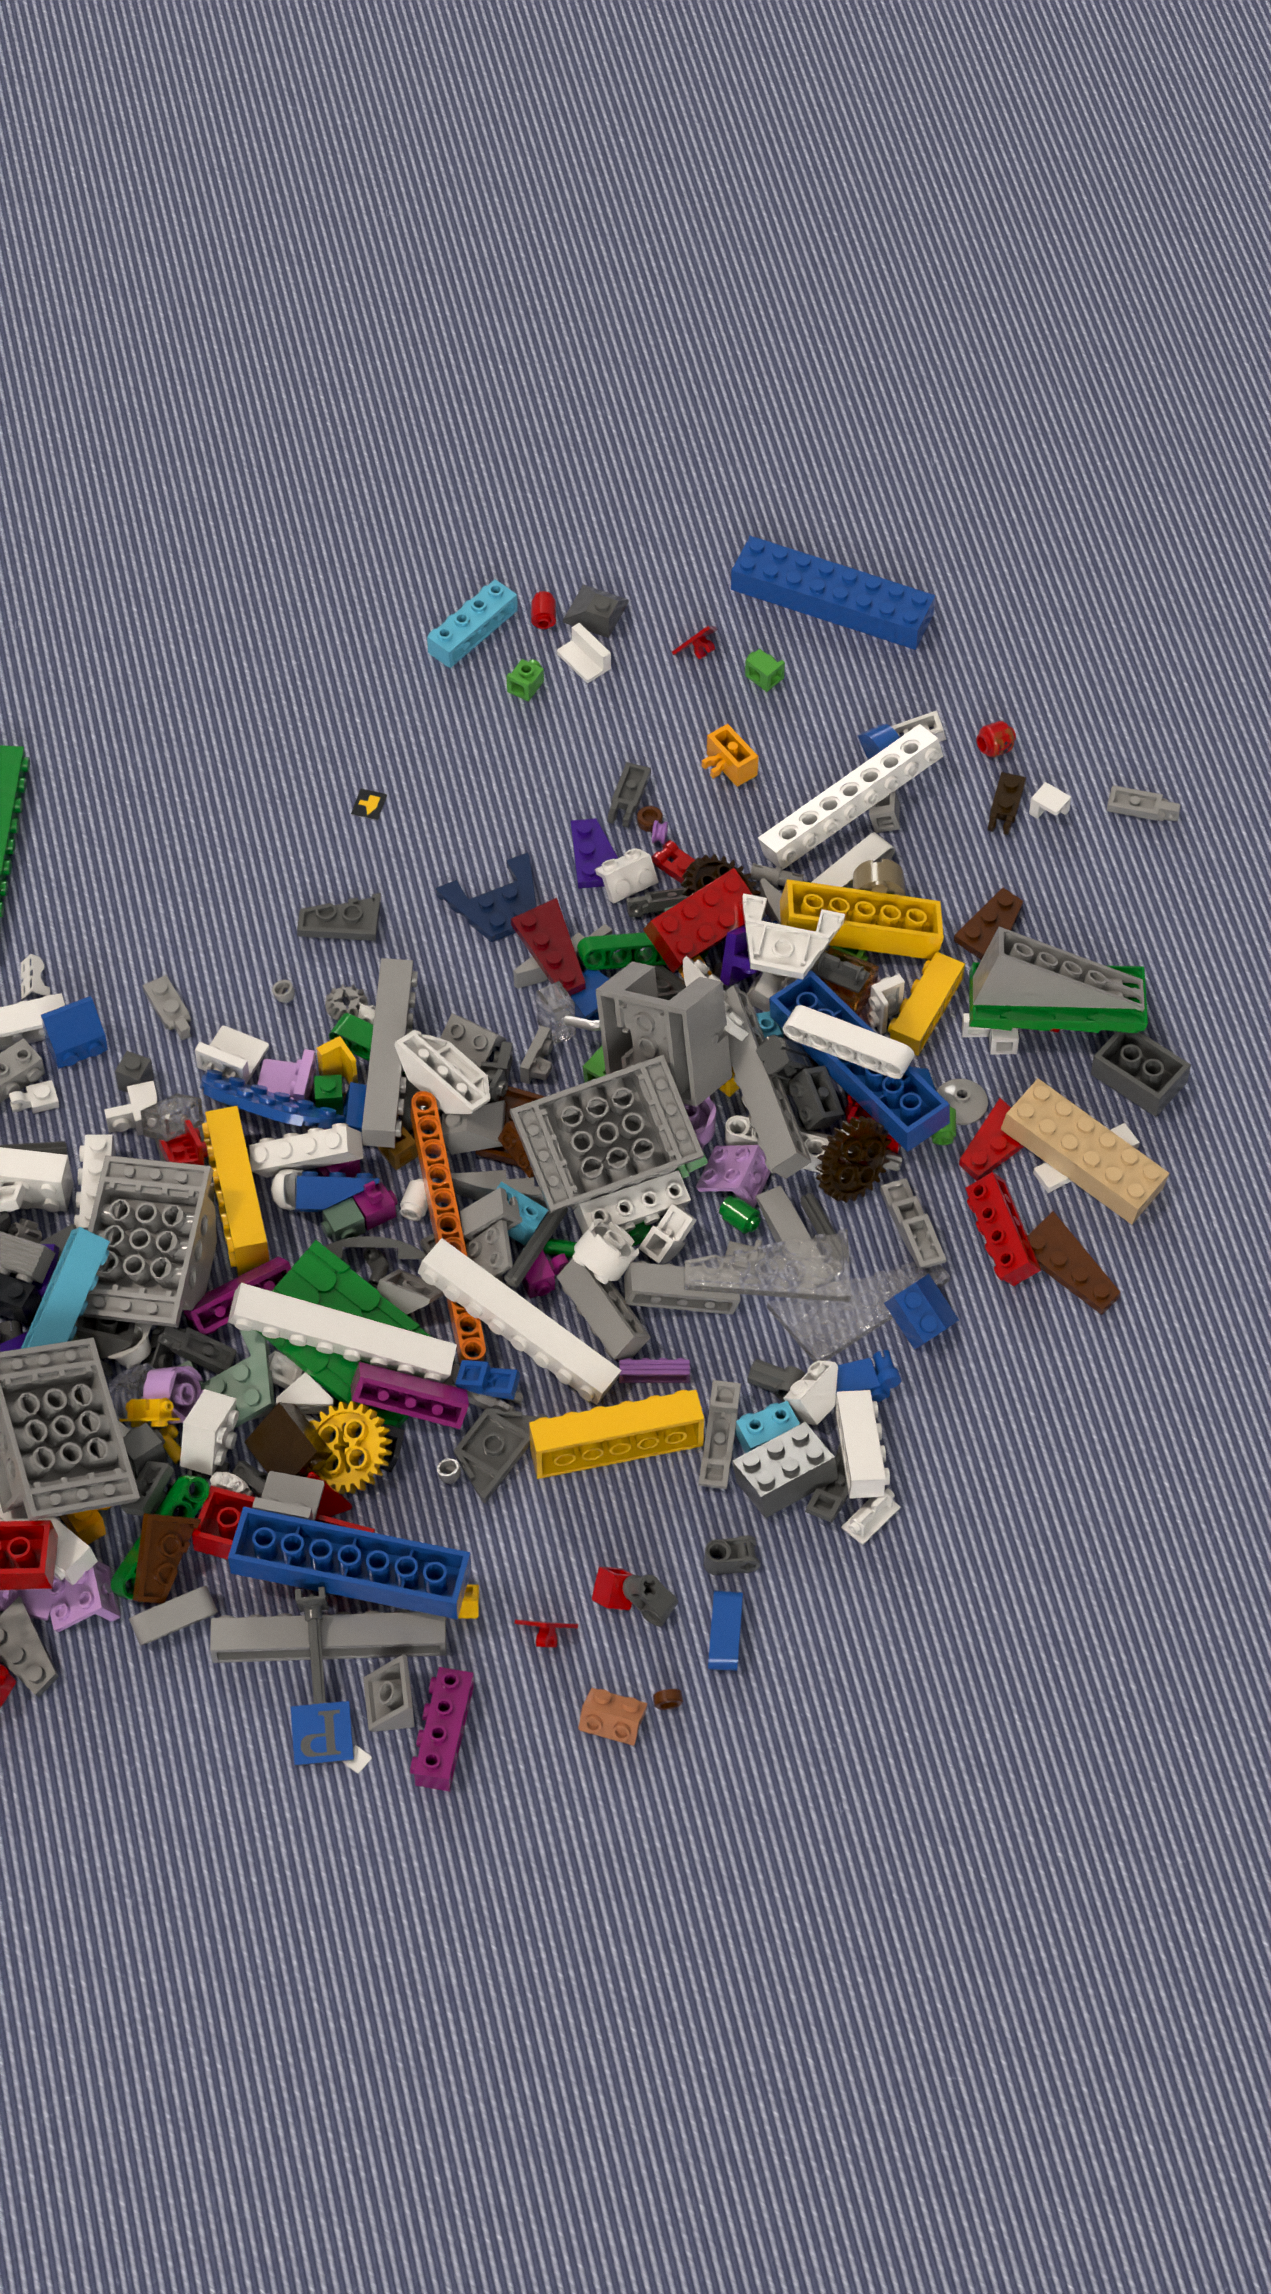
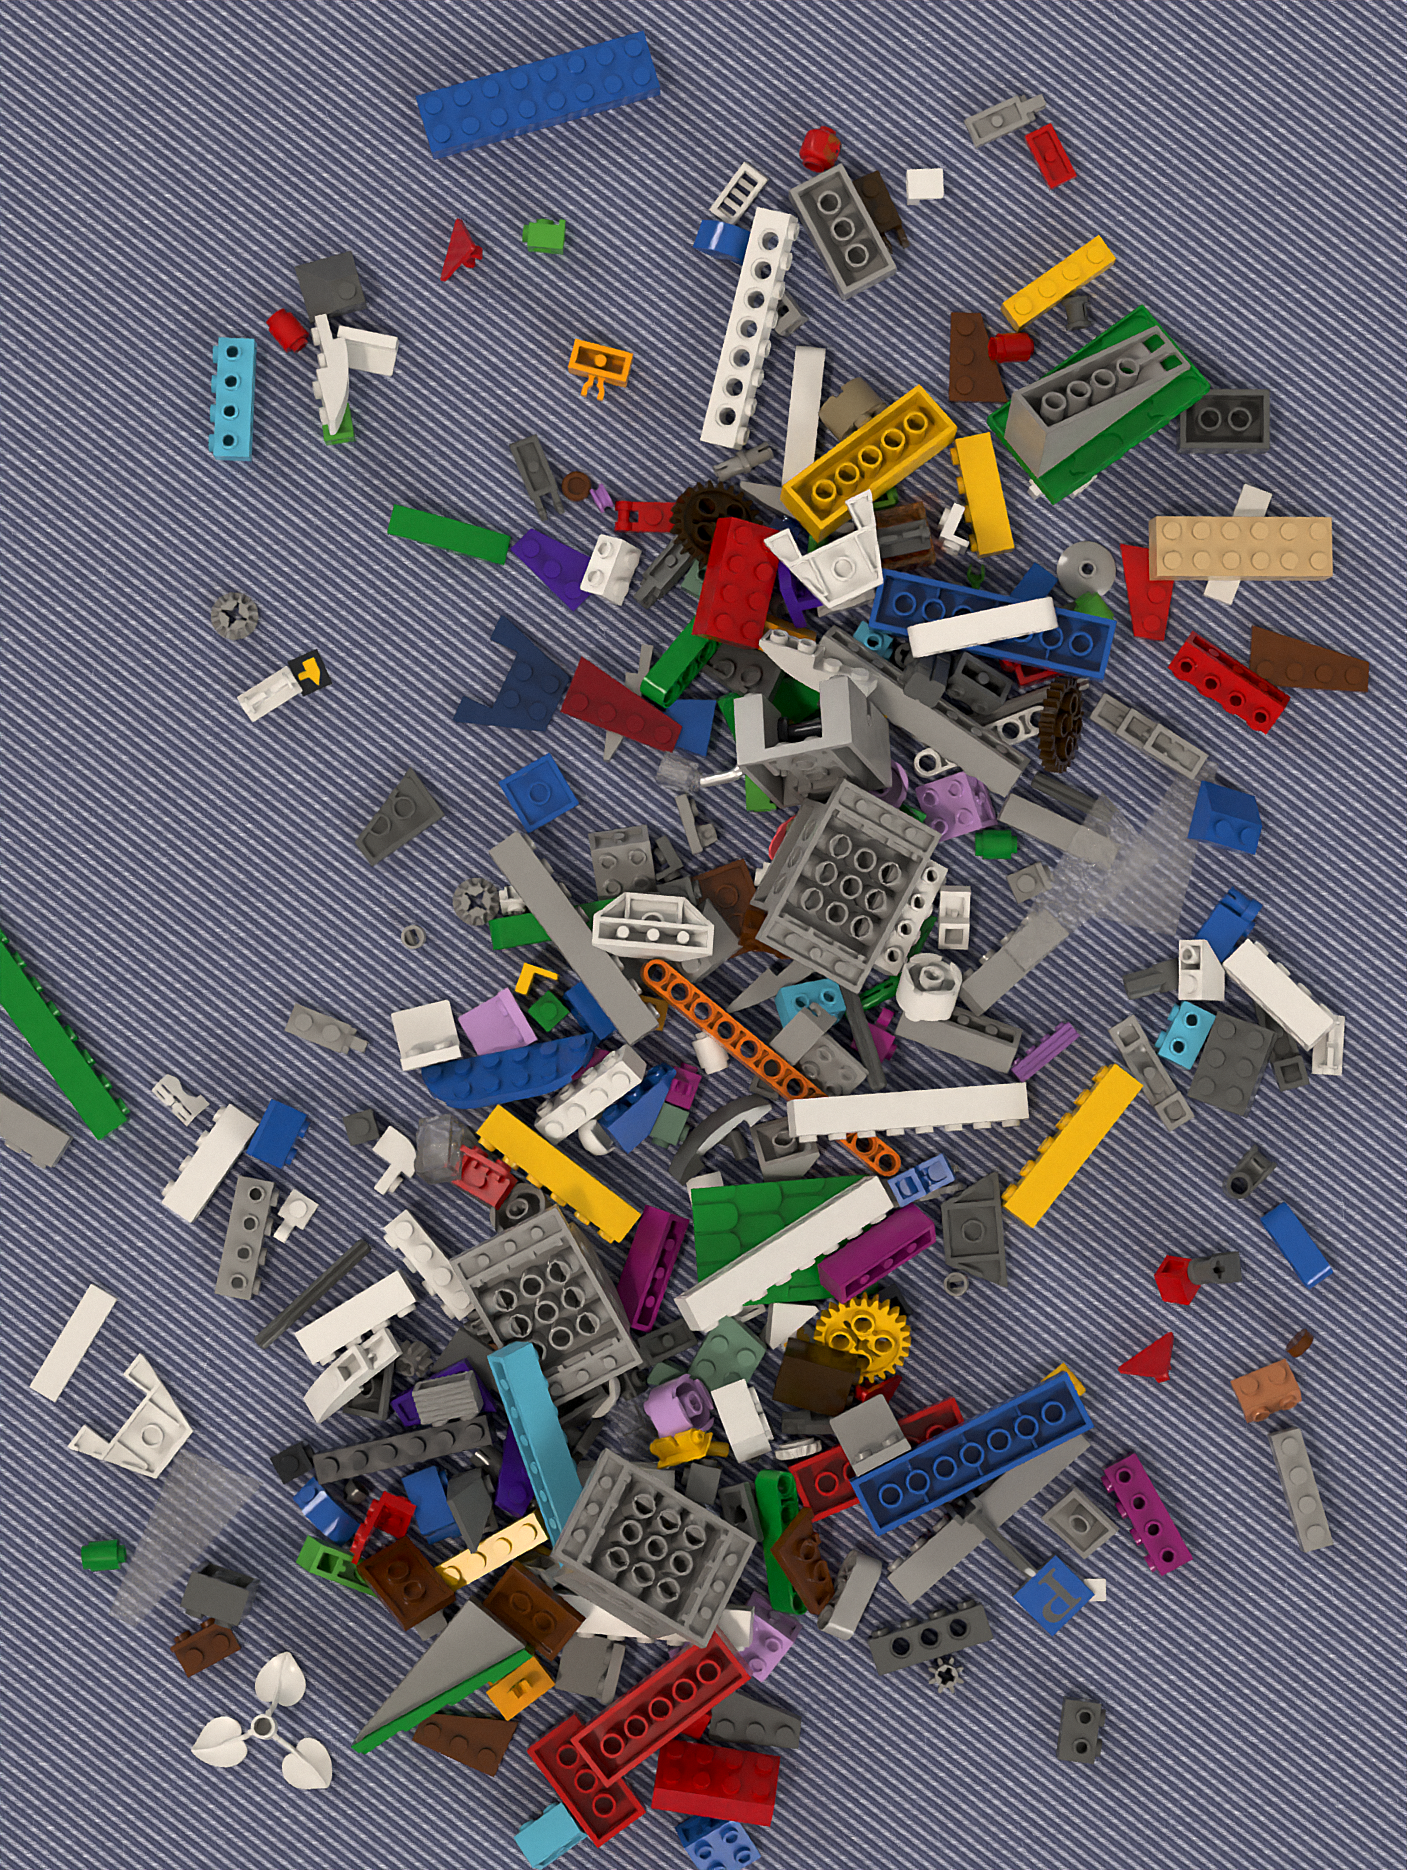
camera: 45 degrees left, 30 degrees up
none -> light grey gear [211,592,259,640]
none -> white hinge [237,666,303,723]
none -> white slope [311,314,349,435]
none -> green slope [387,504,511,566]
none -> blue plate [498,753,580,834]
none -> light grey brick [788,163,897,301]
none -> dark grey brick [867,1599,994,1676]
none -> light grey gear [928,1656,964,1693]
none -> red brick [988,332,1034,363]
none -> yellow brick [1000,235,1116,333]
none -> red plate [1024,123,1077,191]
none -> dark grey brick [1056,1696,1106,1764]
none -> dark grey bush [1061,296,1092,331]
none -> light grey brick [1267,1426,1333,1553]

